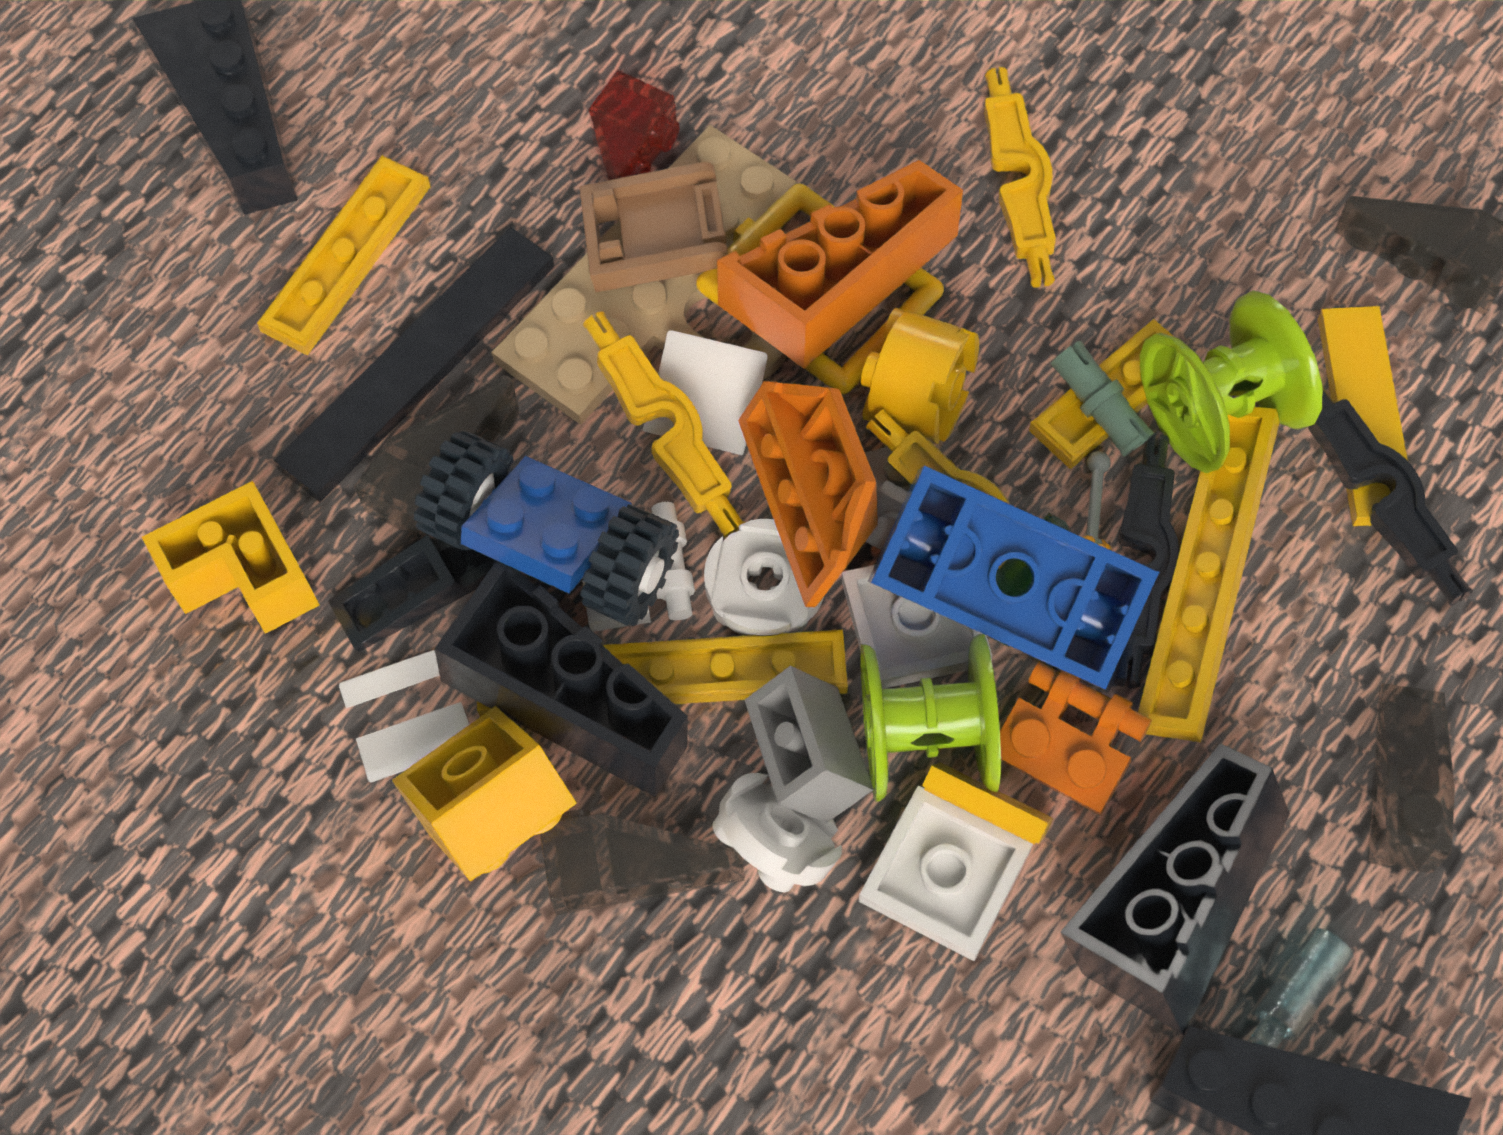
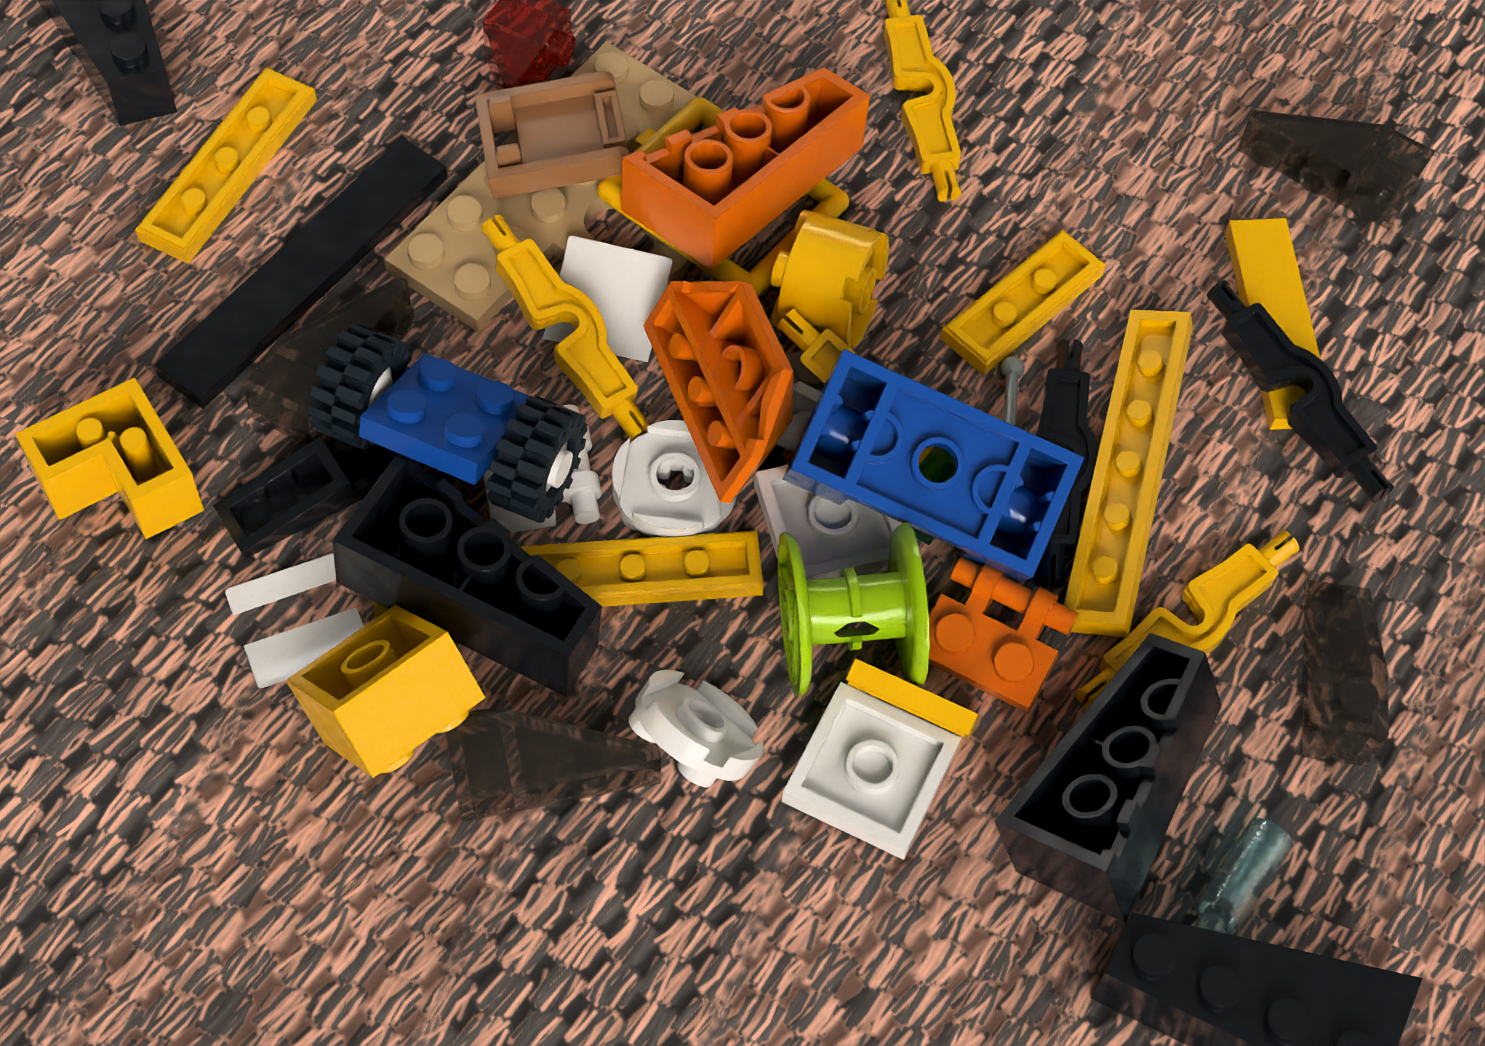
camera: 10 degrees left, 5 degrees down
light grey brick [745,666,874,823] -> none
sand green pin [1051,340,1154,457] -> none
lime piece [1140,290,1323,473] -> none
none -> yellow piece [1075,531,1299,709]

